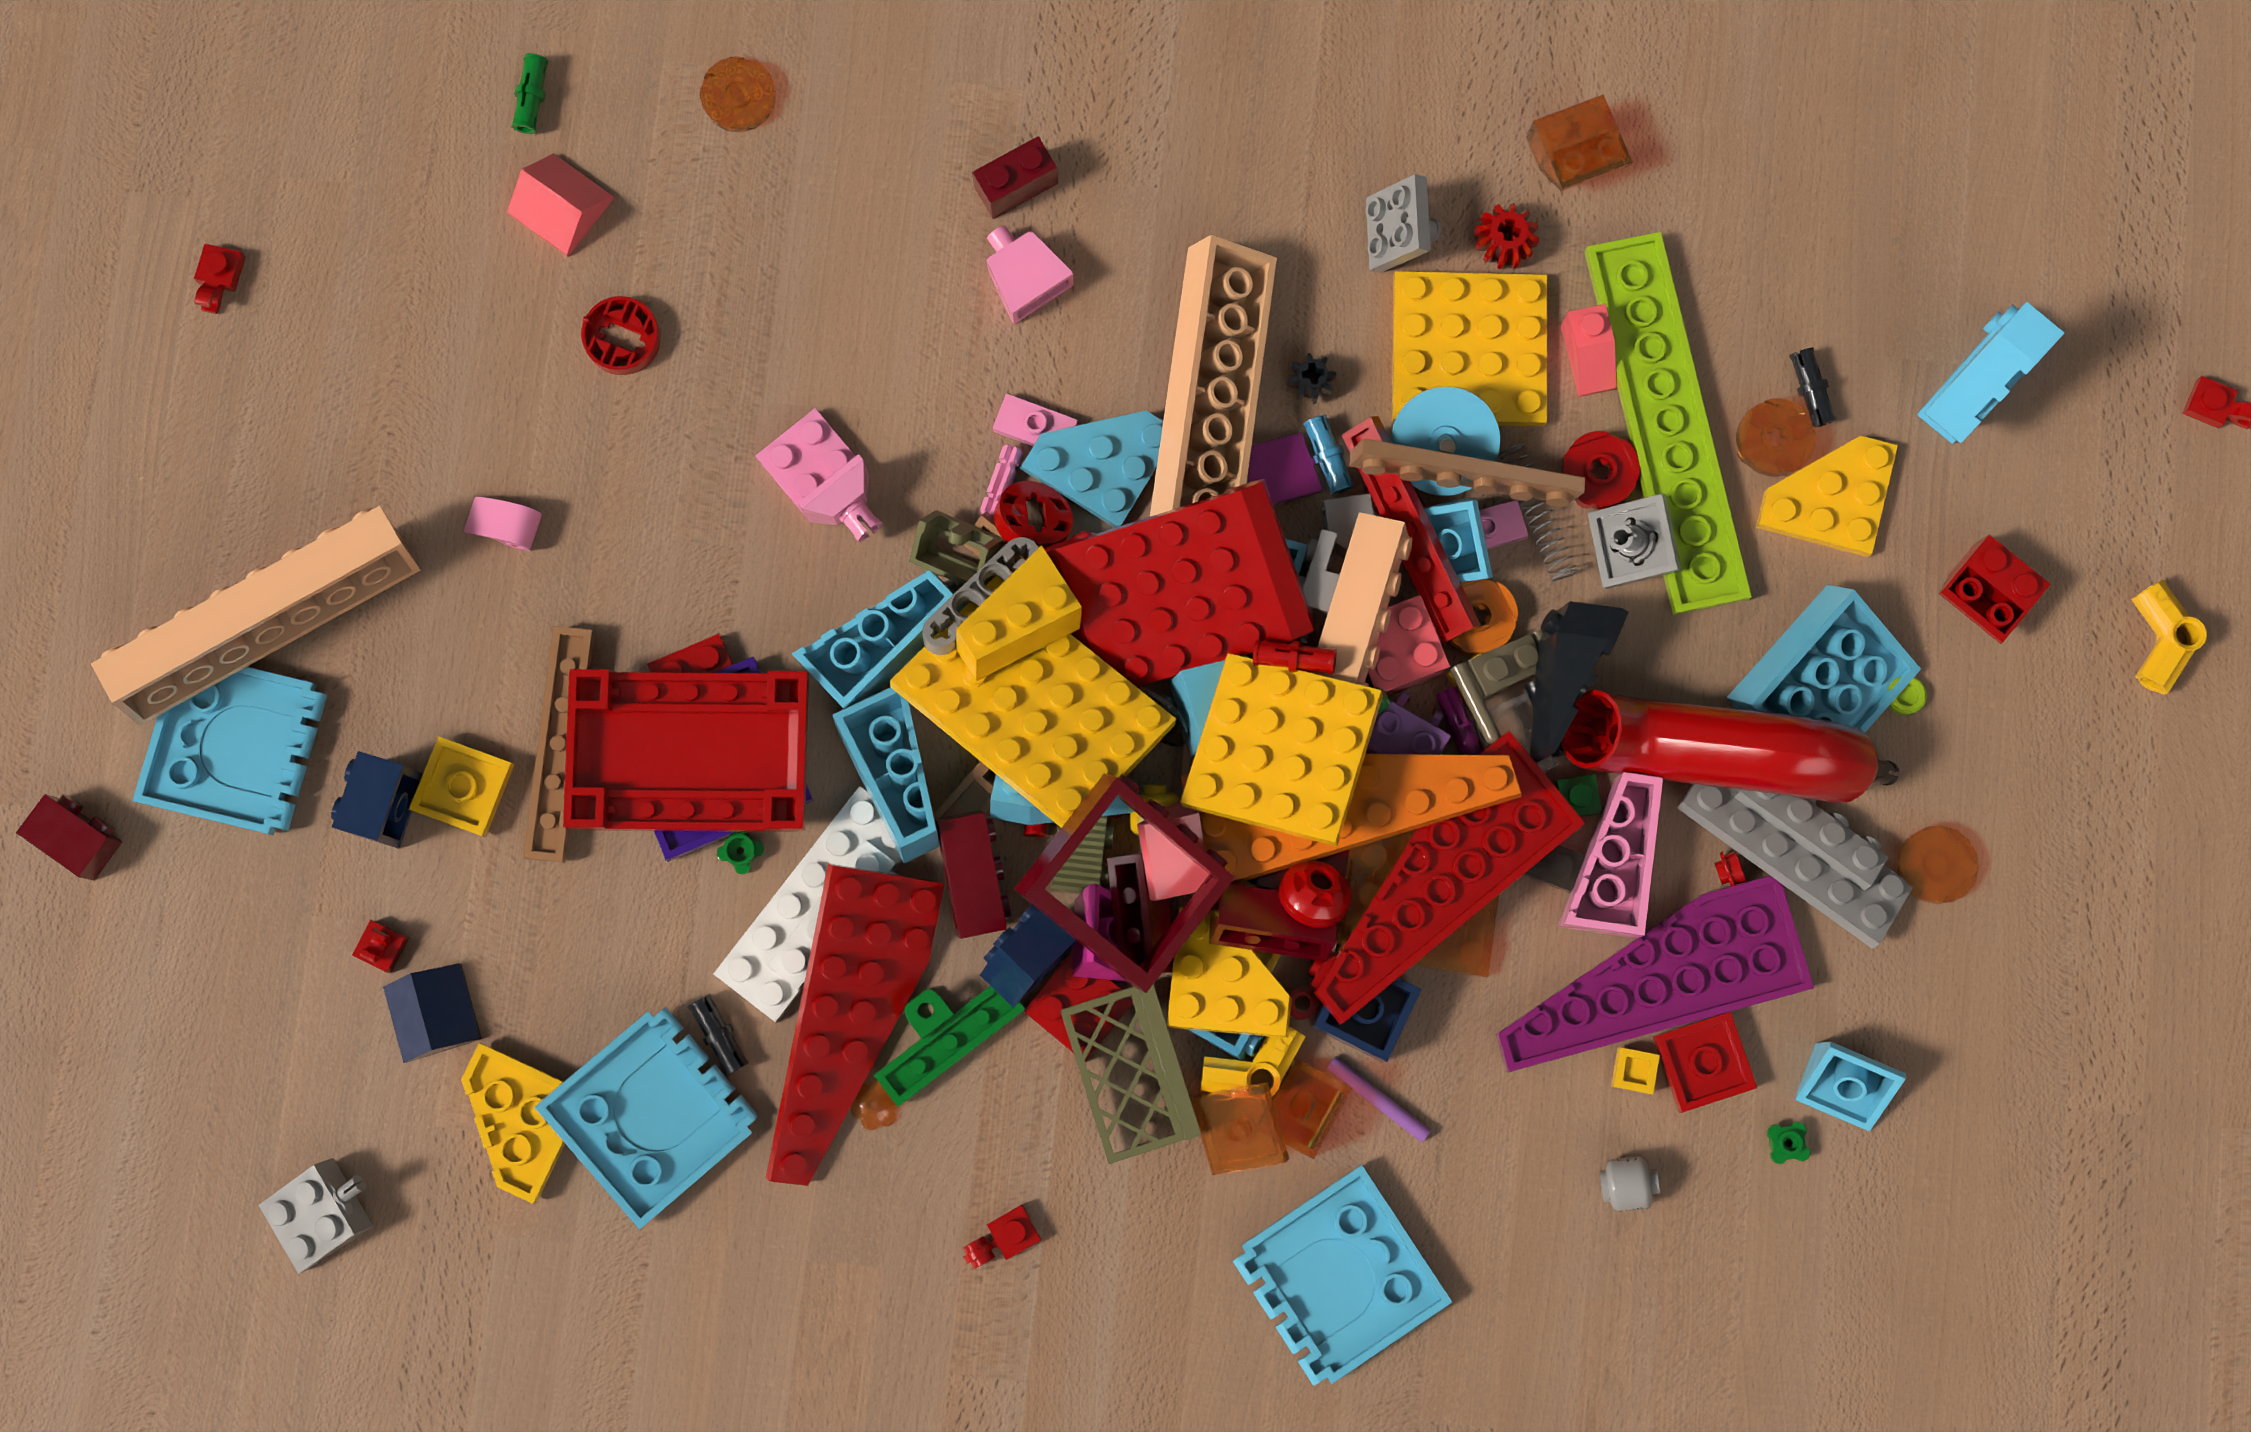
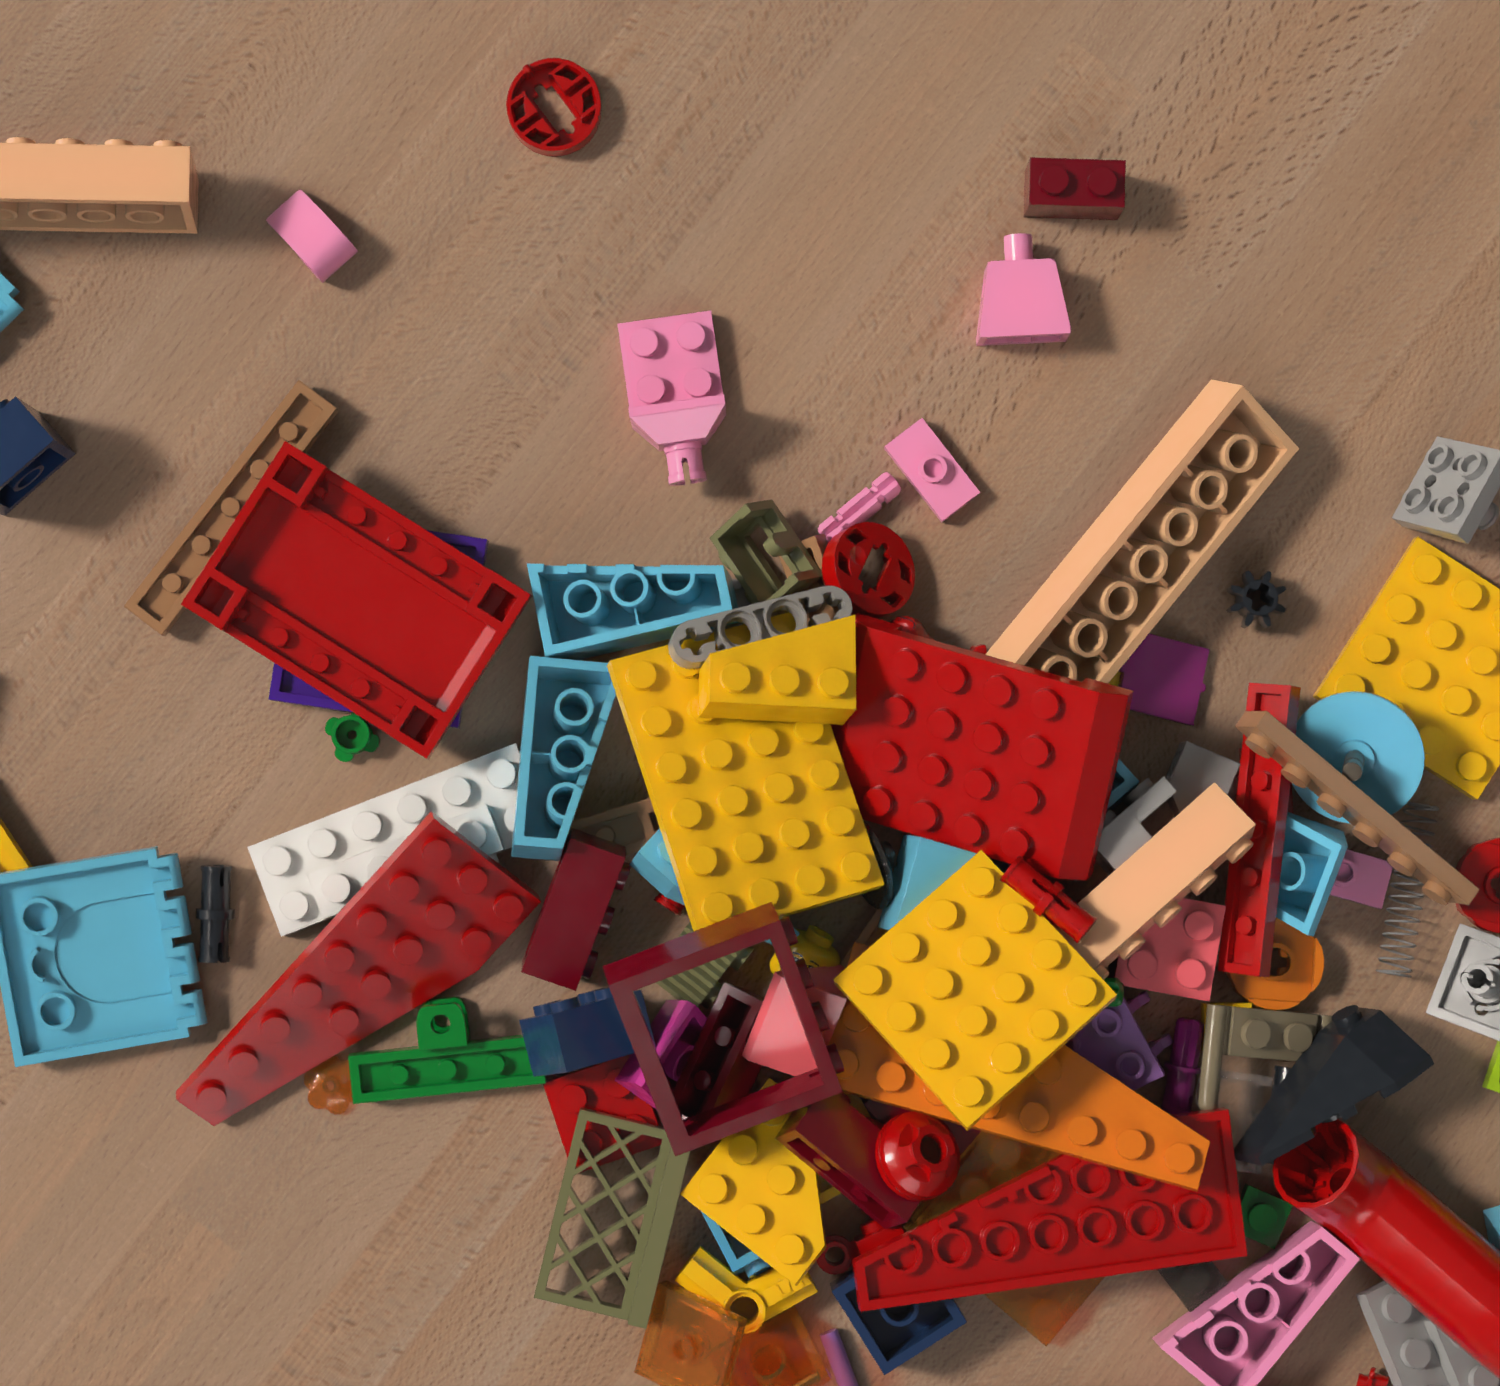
camera: 30 degrees right, 5 degrees up
yellow plate [409,736,515,838] -> none
red plate [647,633,733,673] -> none
red plate [963,1204,1042,1269] -> none
medium azure plate [1020,410,1163,528] -> none
dark azure pin [1303,414,1355,495] -> none

